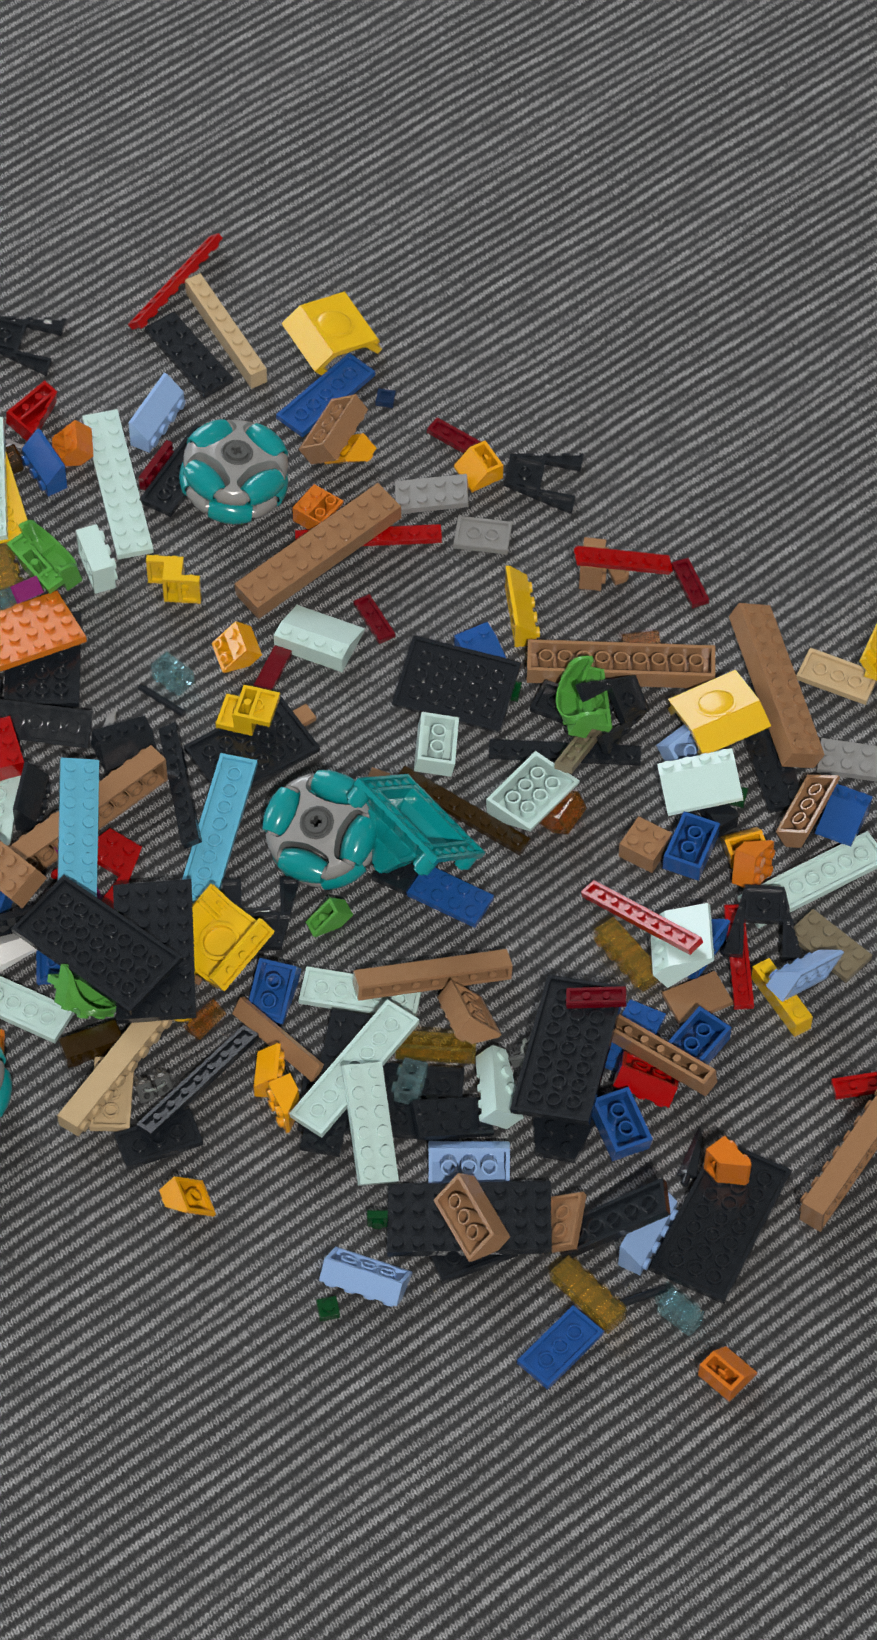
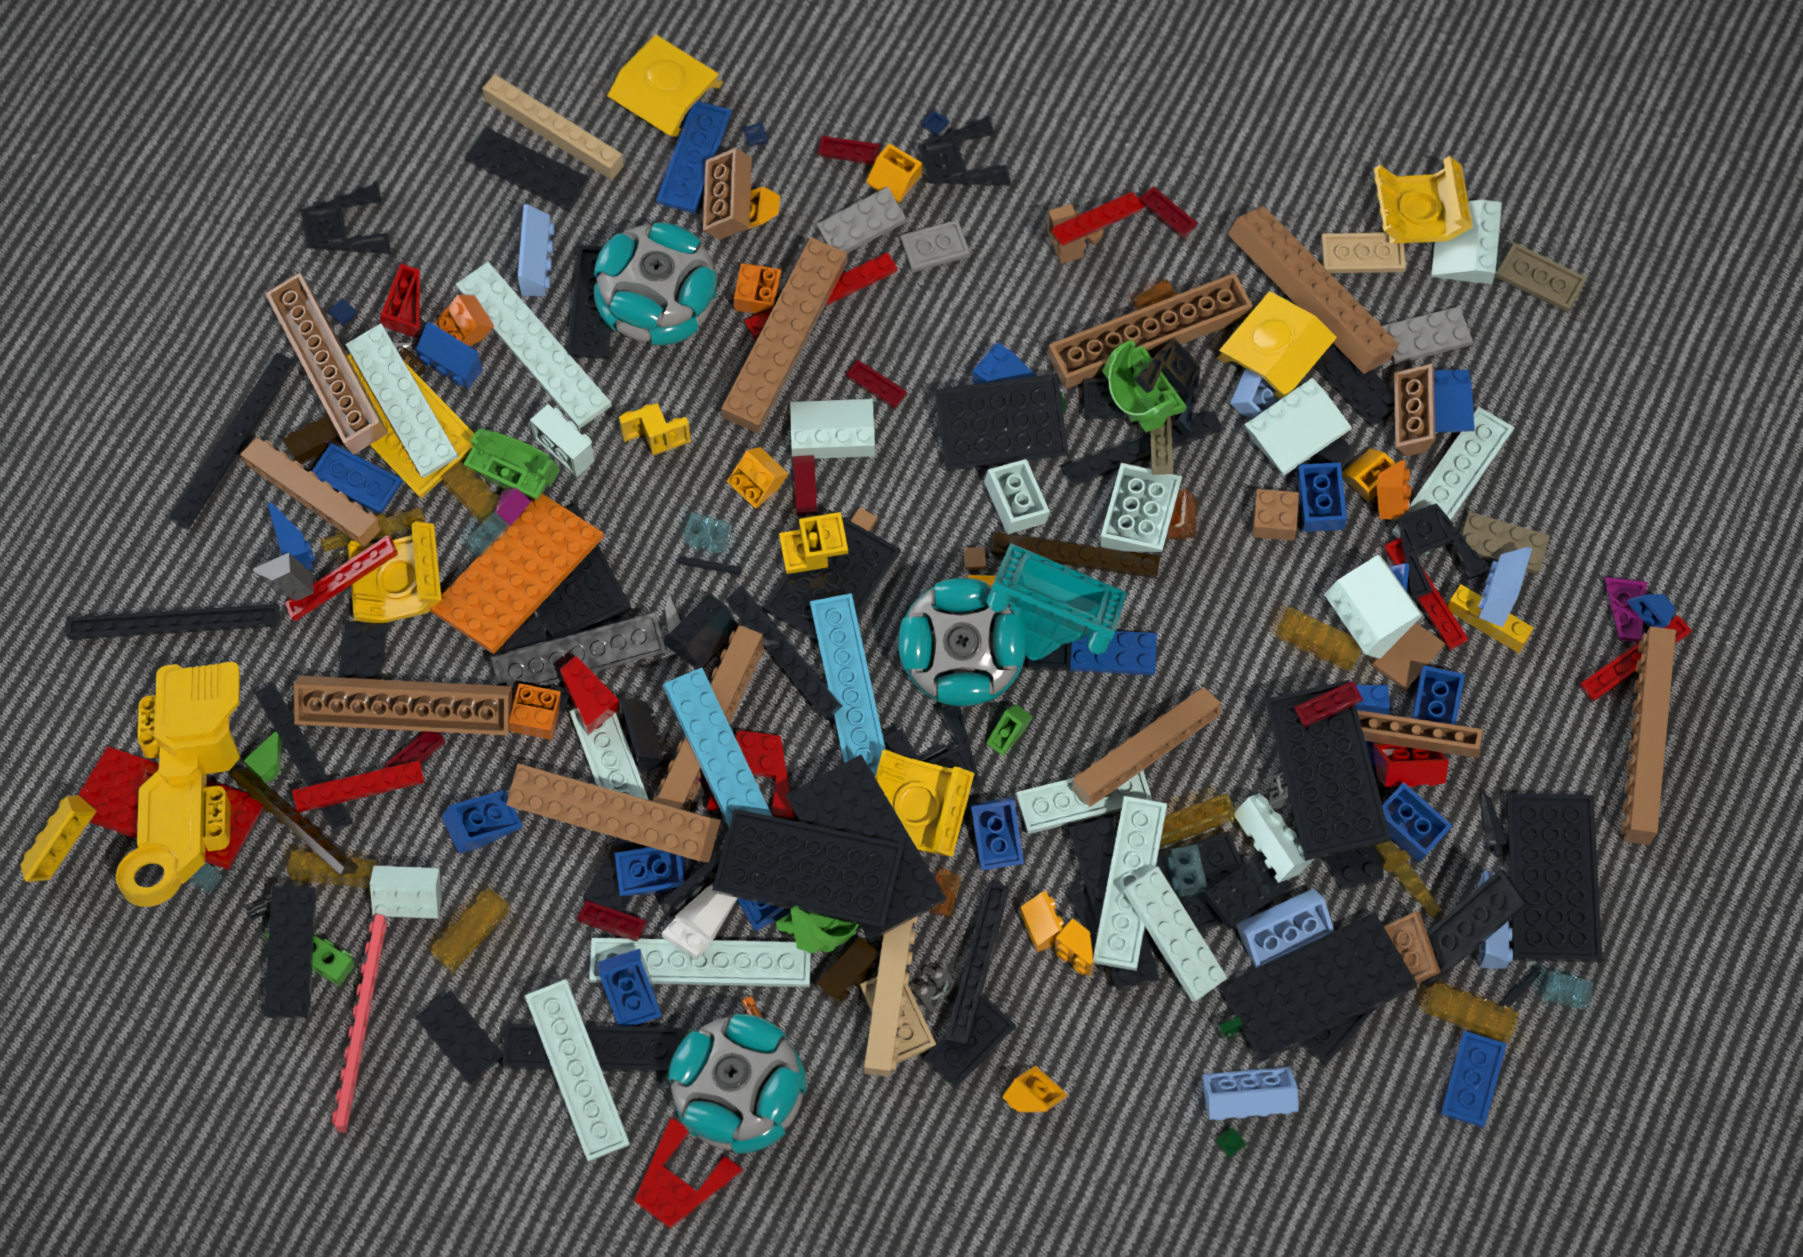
camera: 25 degrees left, 10 degrees up
red plate [128,233,223,330] -> none
dark red plate [138,440,174,491] -> none
medium nougat tile [232,997,324,1082] -> none
medium nougat slope [434,1173,510,1262] -> none
medium nougat slope [437,980,501,1044] -> none
yellow slope [505,565,540,647] -> none
plate [581,880,704,955] -> none
orange slope [698,1346,757,1402] -> none
orange slope [704,1136,751,1185] -> none
none -> dark blue tile [921,110,949,137]
none -> clear yellow piece [1374,841,1442,917]

